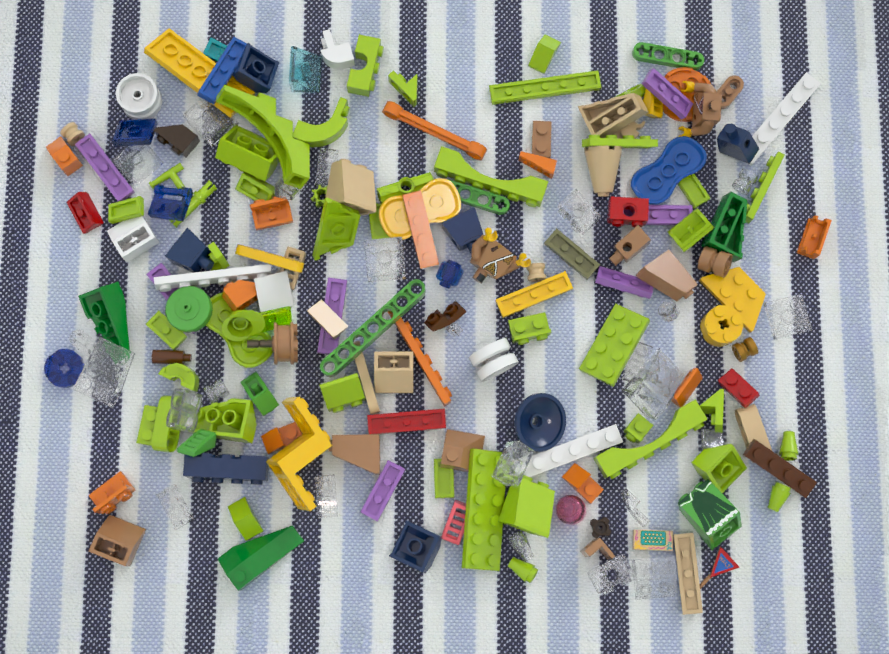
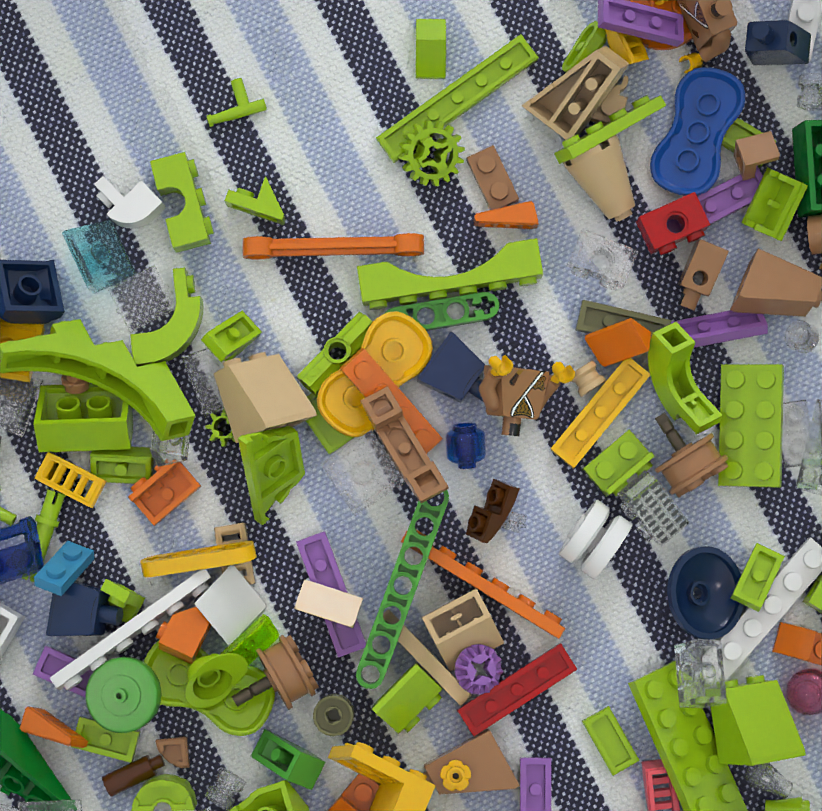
camera: 25 degrees left, 5 degrees up
medium nougat slope [440,429,485,472] -> none
none -> orange slope [20,706,88,748]
none -> dark azure plate [34,541,94,596]
none -> yellow slope [35,452,107,508]
none -> medium nougat plate [61,375,89,394]
none -> clear piece [108,265,176,333]
none -> medium nougat tile [156,736,190,768]
none -> lime slope [201,310,262,362]
none -> lime piece [206,78,267,127]
none -> olive wheel [313,693,355,737]
none -> medium nougat slope [361,386,449,503]
none -> lime gear [398,120,465,186]
none -> yellow plate [440,760,471,791]
none -> medium lavender gear [455,644,503,695]
none -> orange slope [585,318,651,367]
none -> clear brick [617,470,689,547]
none -> lime arch [648,322,723,435]
none -> medium nougat wheel [654,412,728,498]
none -> lime plate [731,543,785,612]
none -> medium nougat panel [734,131,780,181]

